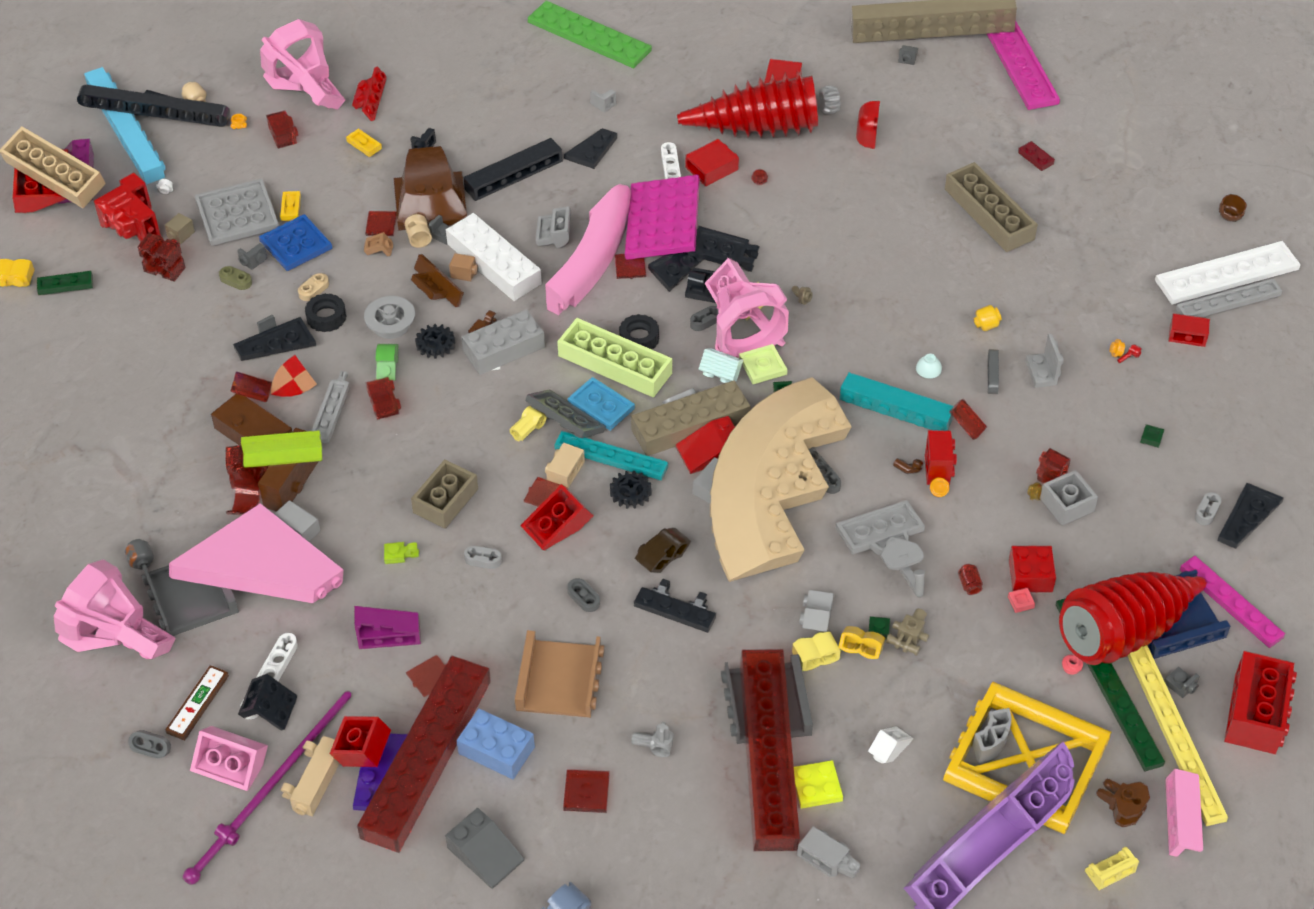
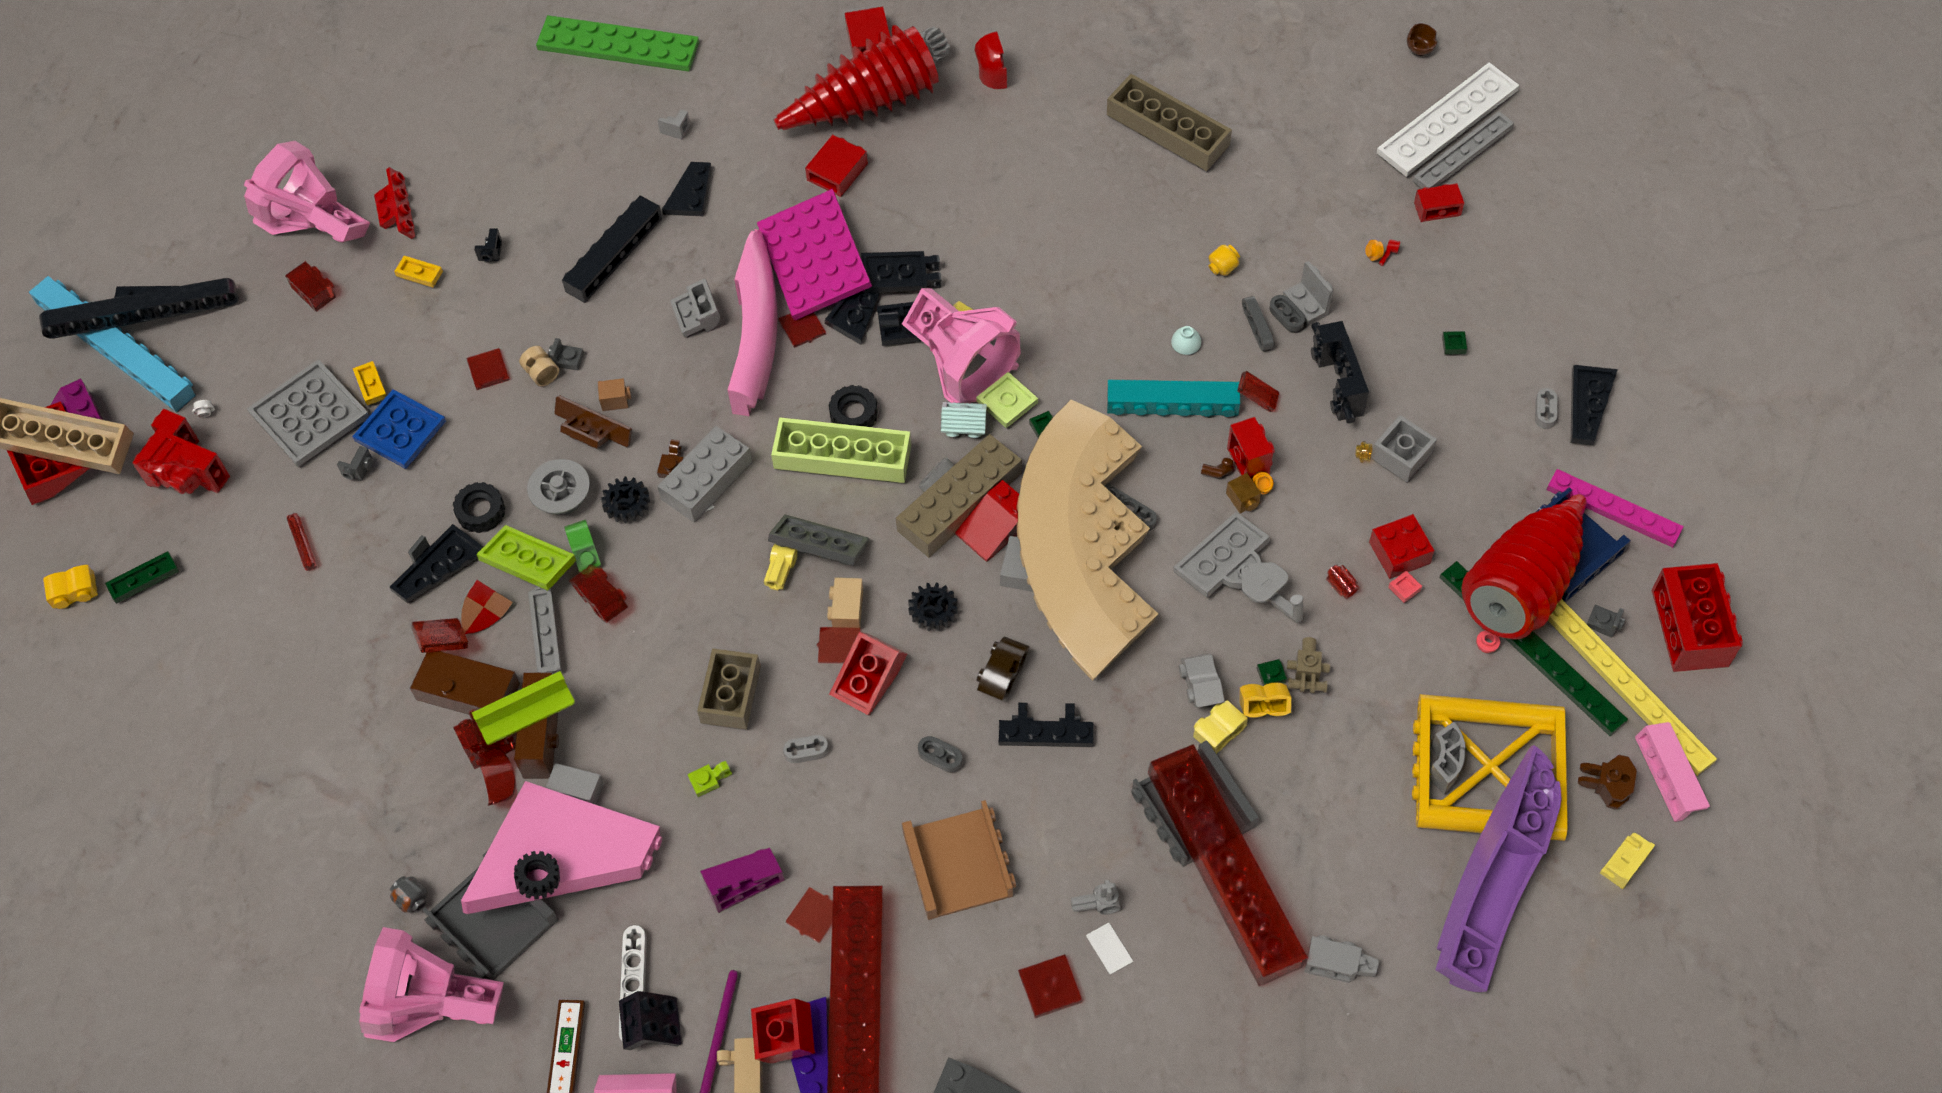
camera: 20 degrees left, 10 degrees up
clear red brick [137,233,186,282] -> none
dark tan brick [165,213,195,244] -> none
tan head [181,82,207,102] -> none
olive plate [219,266,252,290] -> none
light orange plate [230,114,247,129] -> none
tan plate [298,273,329,301] -> none
medium nougat bracket [364,232,393,256] -> none
reddish brown wedge [394,146,467,231] -> none
white brick [446,213,542,301] -> none
medium blue brick [457,708,535,780] -> none
teal plate [554,431,668,481] -> none
dark azure plate [568,377,635,431] -> none
white beam [661,142,681,179] -> none
dark grey beam [690,306,719,331] -> none
clear red plate [751,169,768,185] -> none
neon yellow plate [791,760,843,809] -> none
dark tan plate [792,286,812,305] -> none
white slope [868,726,913,763] -> none
dark red plate [1018,141,1055,171] -> none
clear red brick [1036,448,1071,484] -> none
none -> clear red axle [286,513,317,571]
none -> lime plate [477,525,576,591]
none -> black tyre [514,851,560,900]
none -> white sticker [1086,923,1133,974]
none -> pearl gold brick [1226,473,1261,514]
none -> dark grey plate [1269,295,1305,332]
none -> black brick [1311,321,1369,424]

